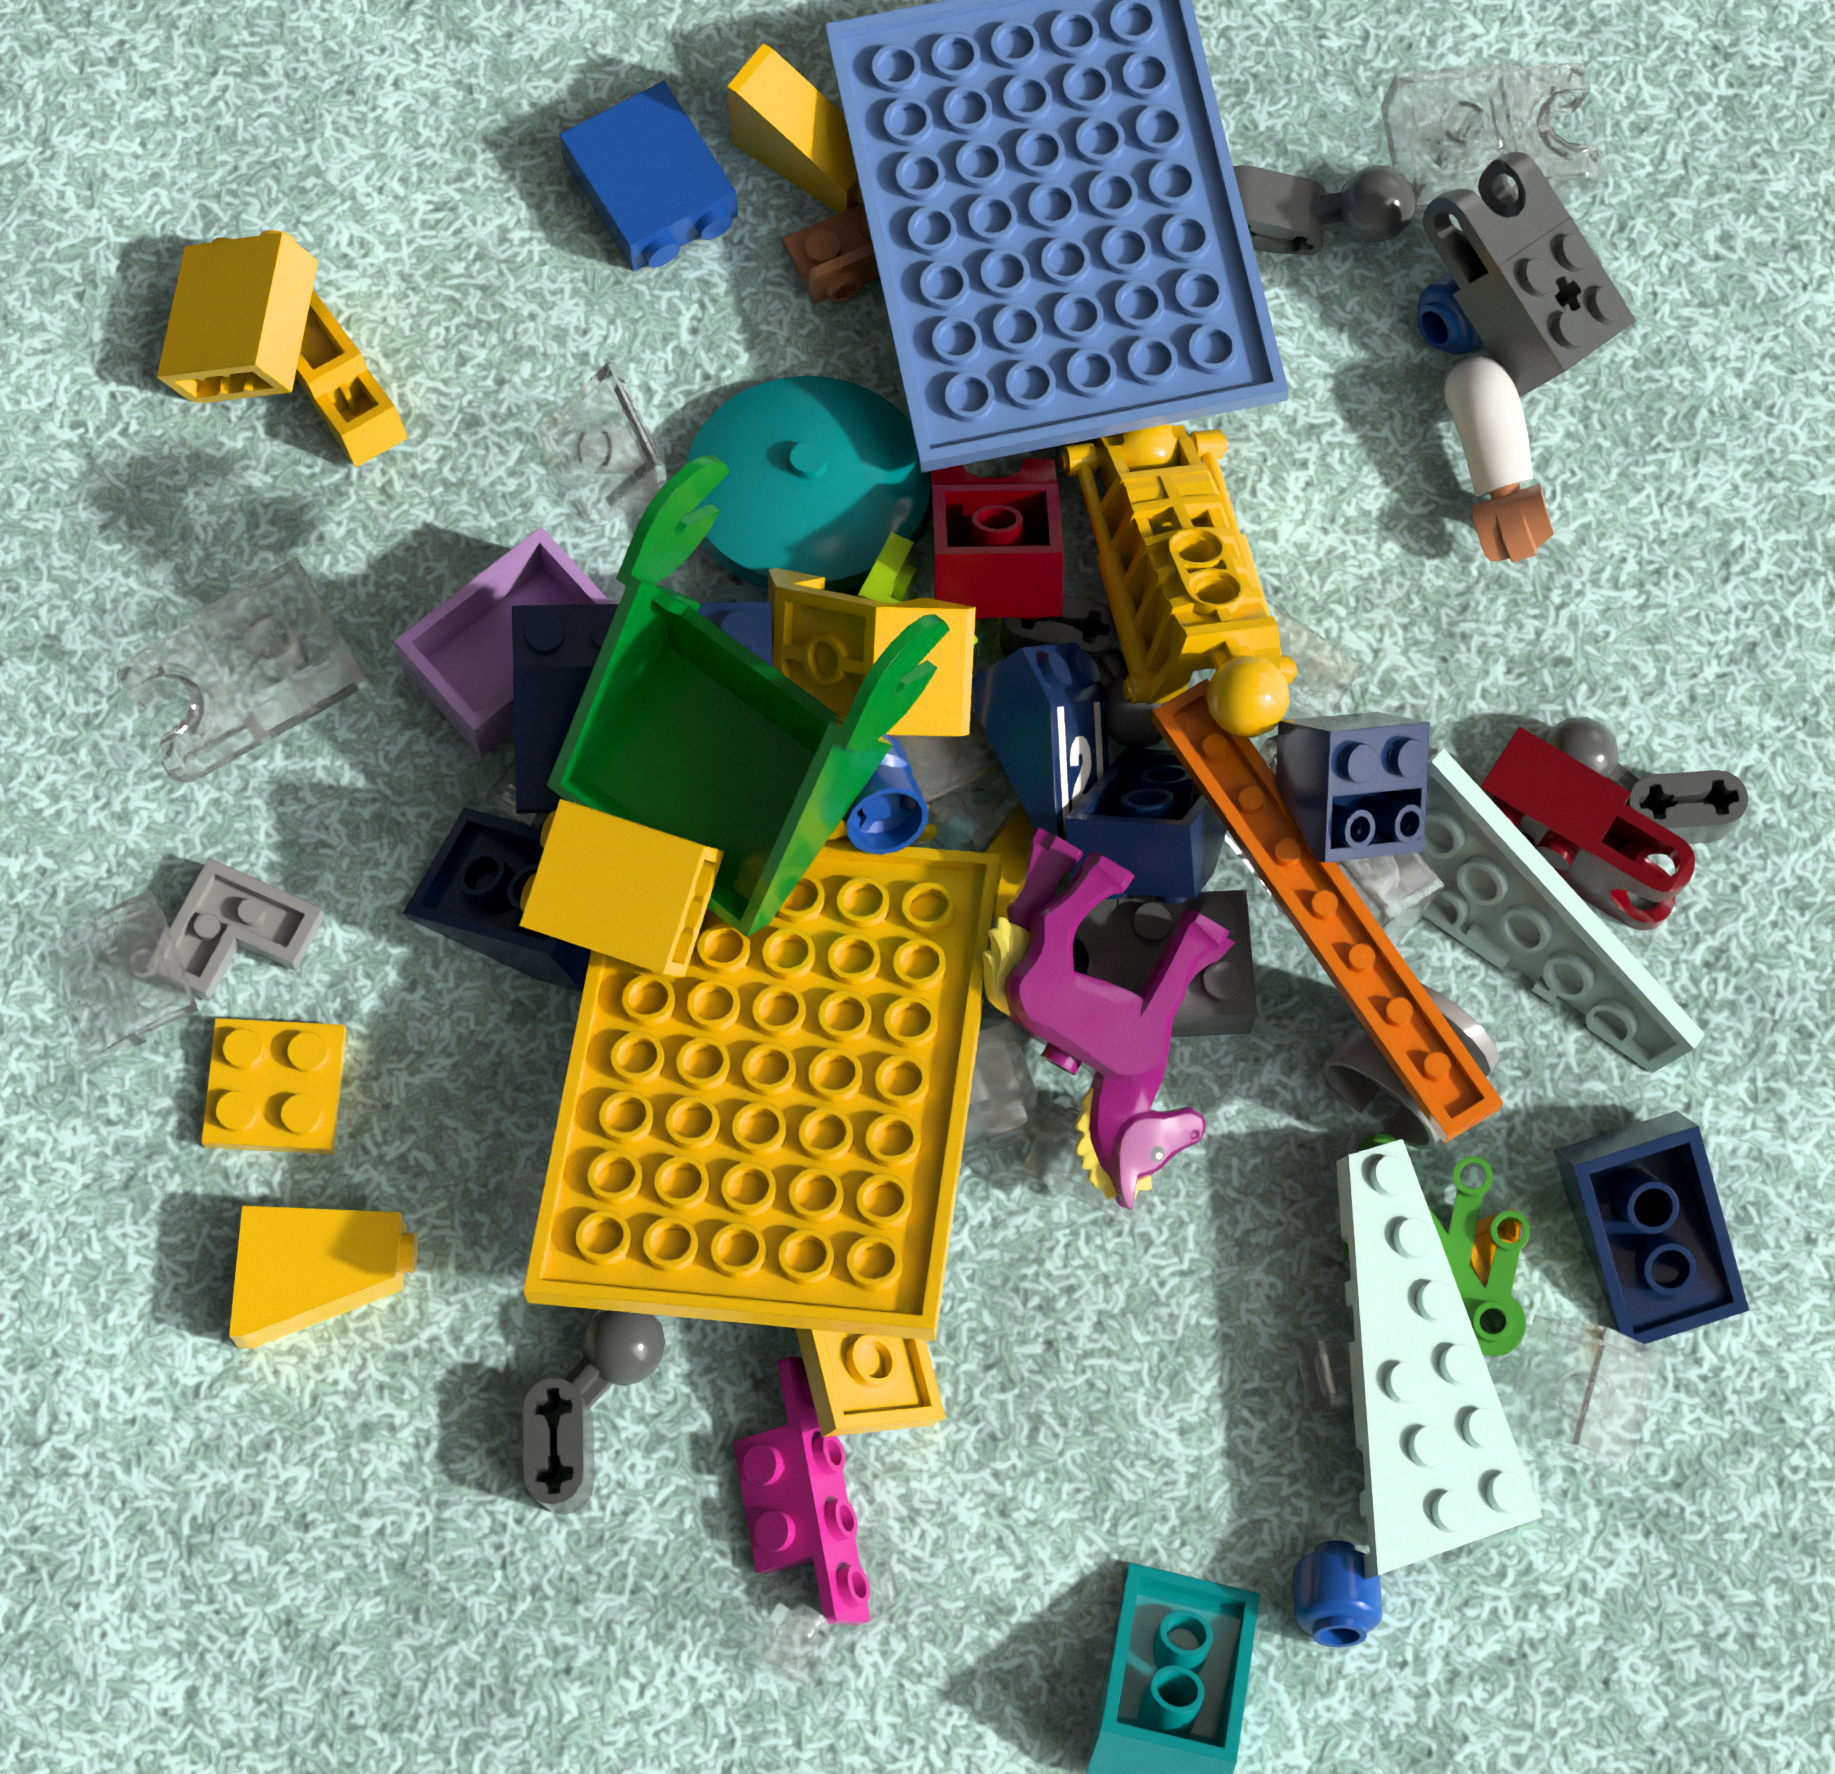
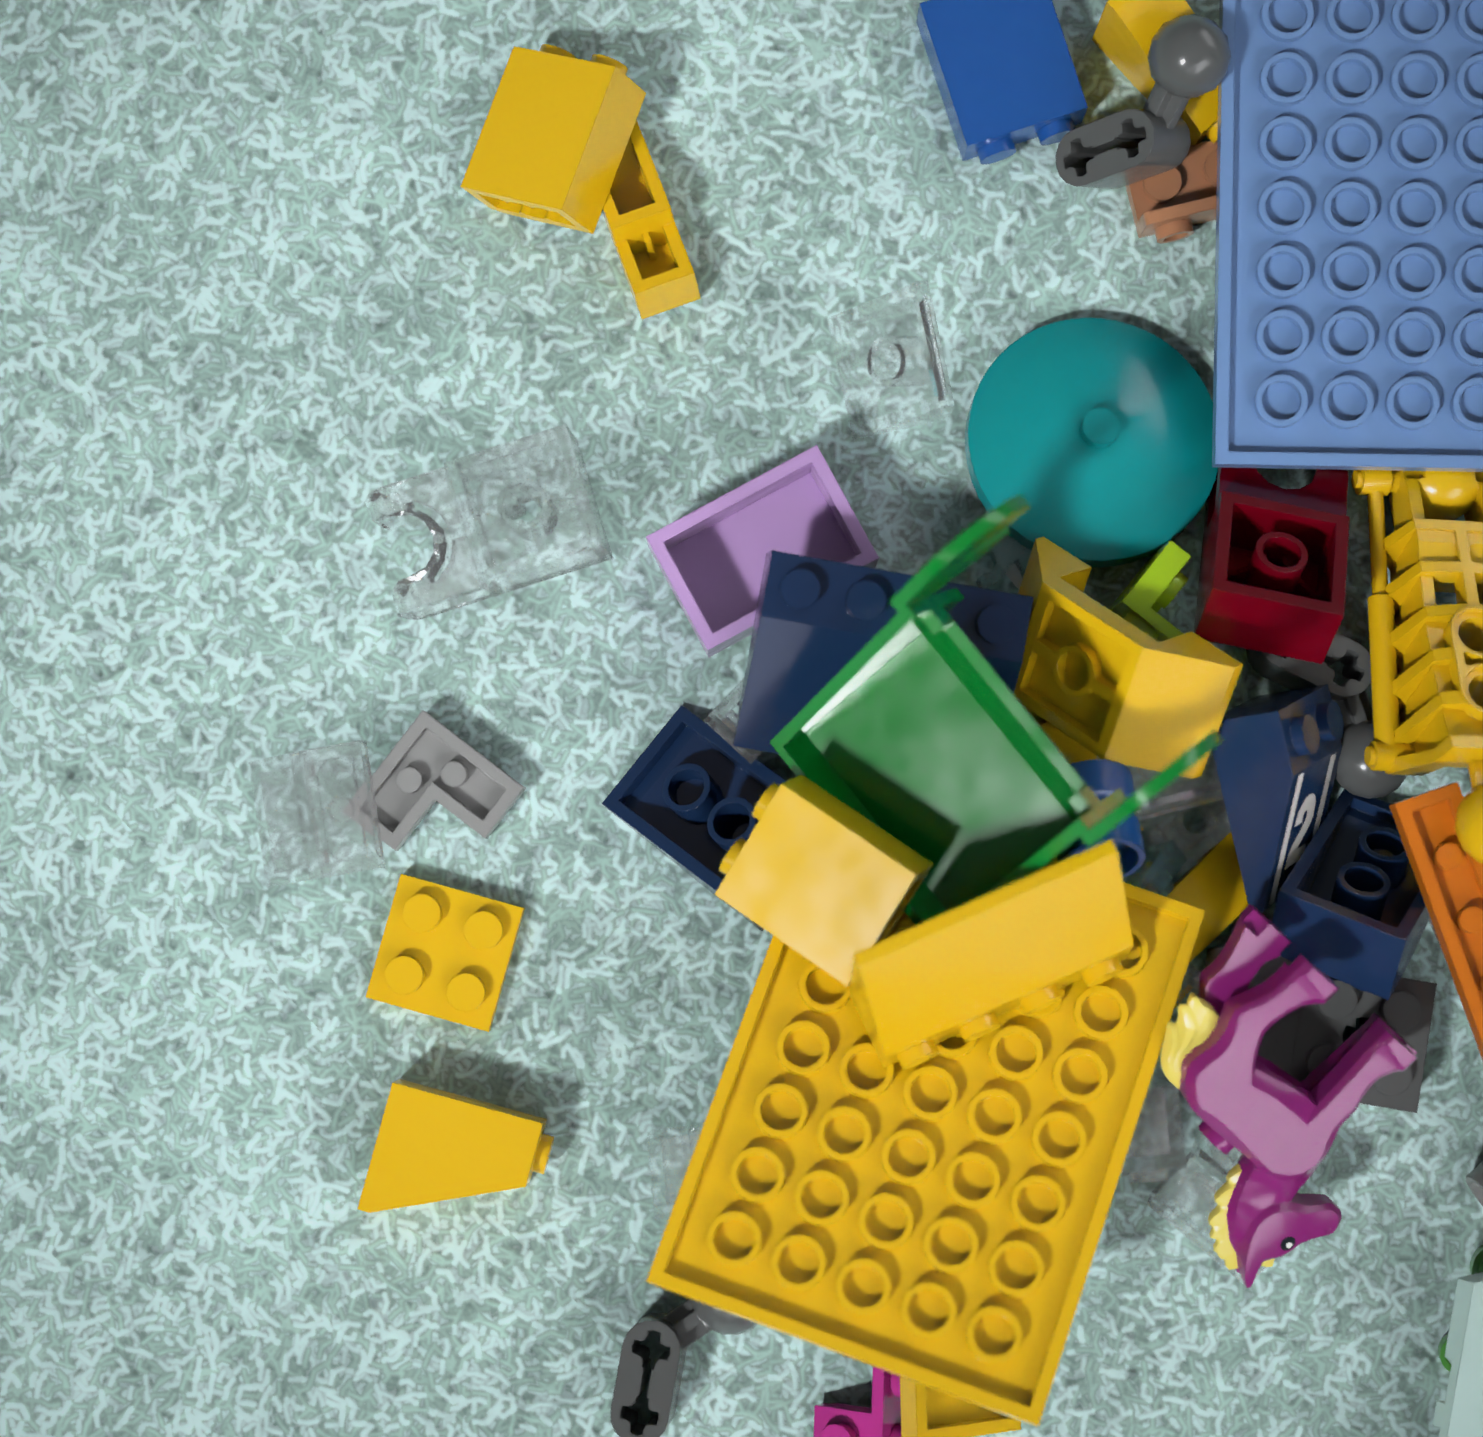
camera: 15 degrees right, 15 degrees up
none -> yellow slope [850,839,1134,1070]
none -> dark grey beam [1056,14,1231,189]

